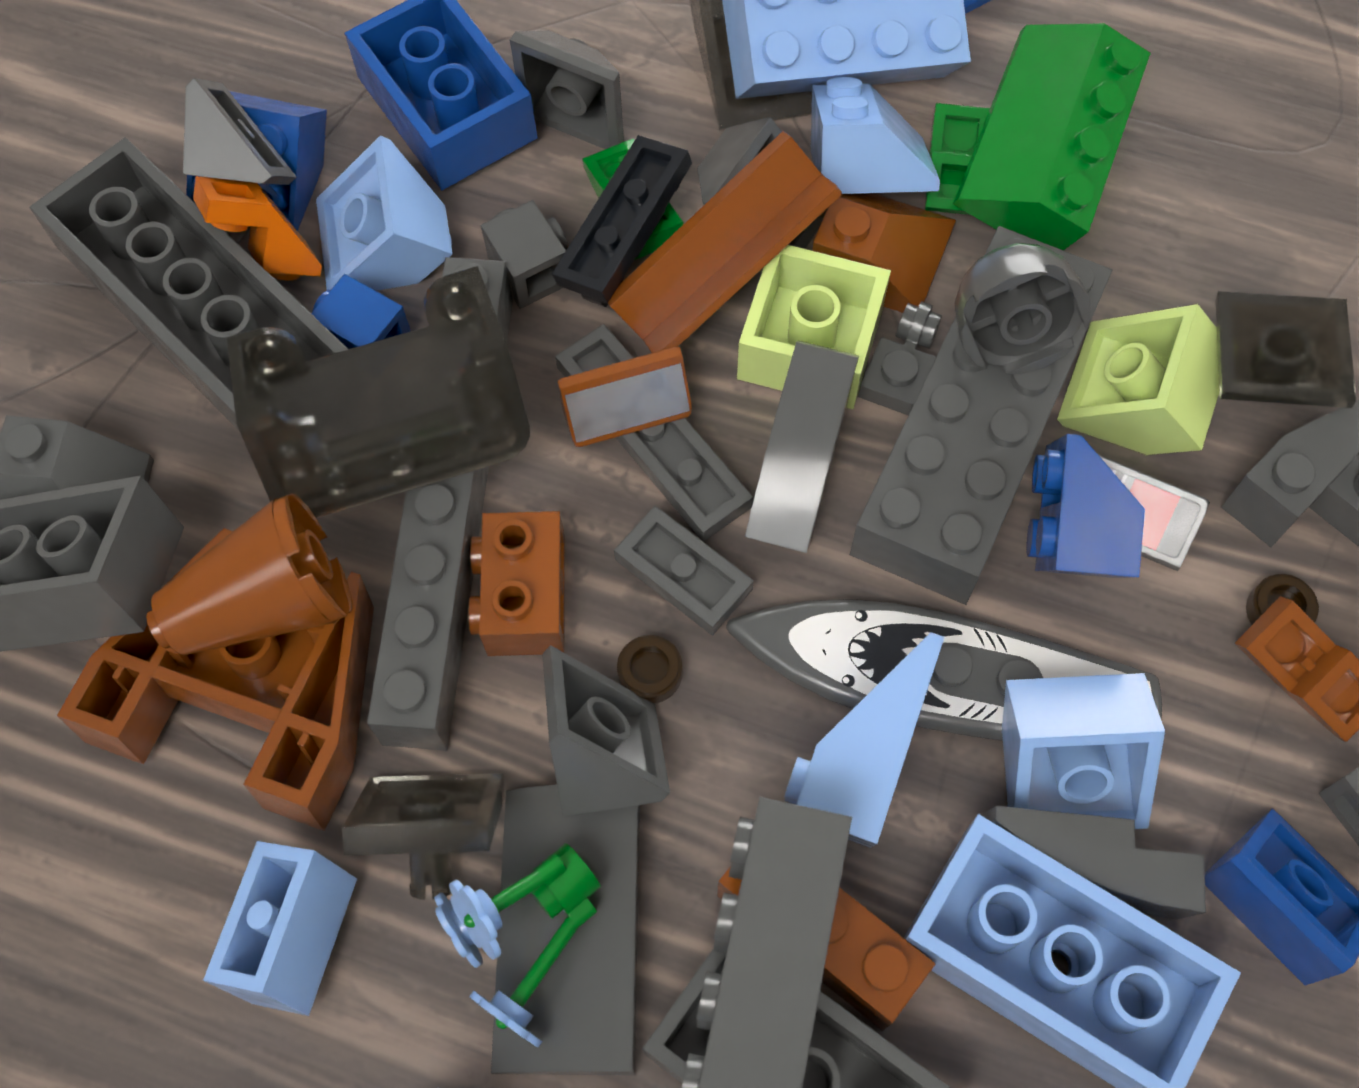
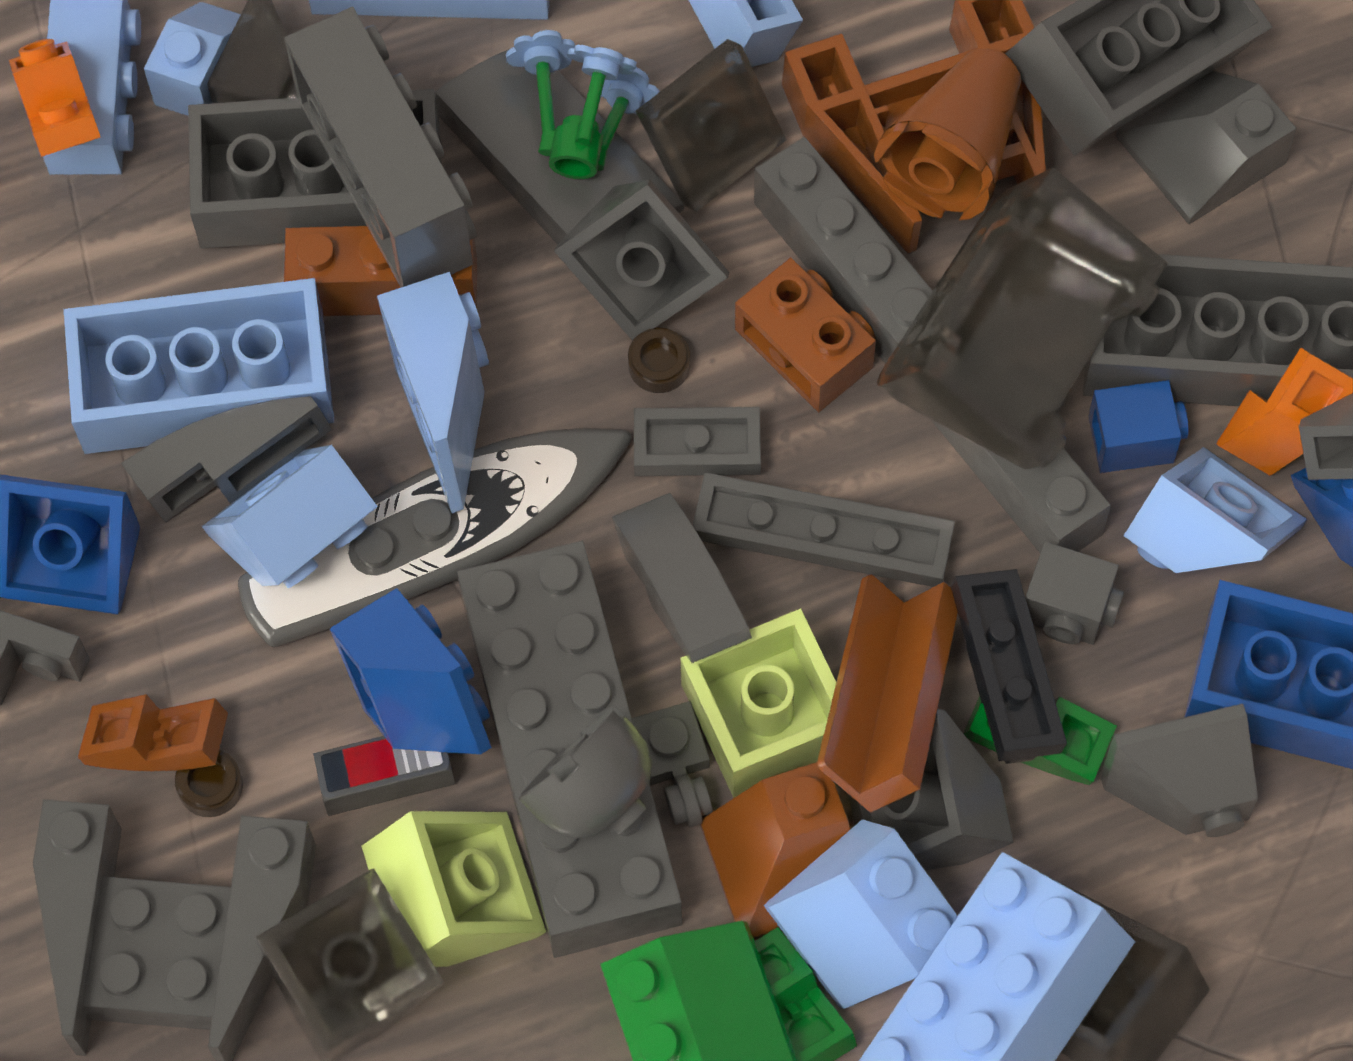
camera: 140 degrees right, 0 degrees up
flat silver slope [558,347,692,447] -> none

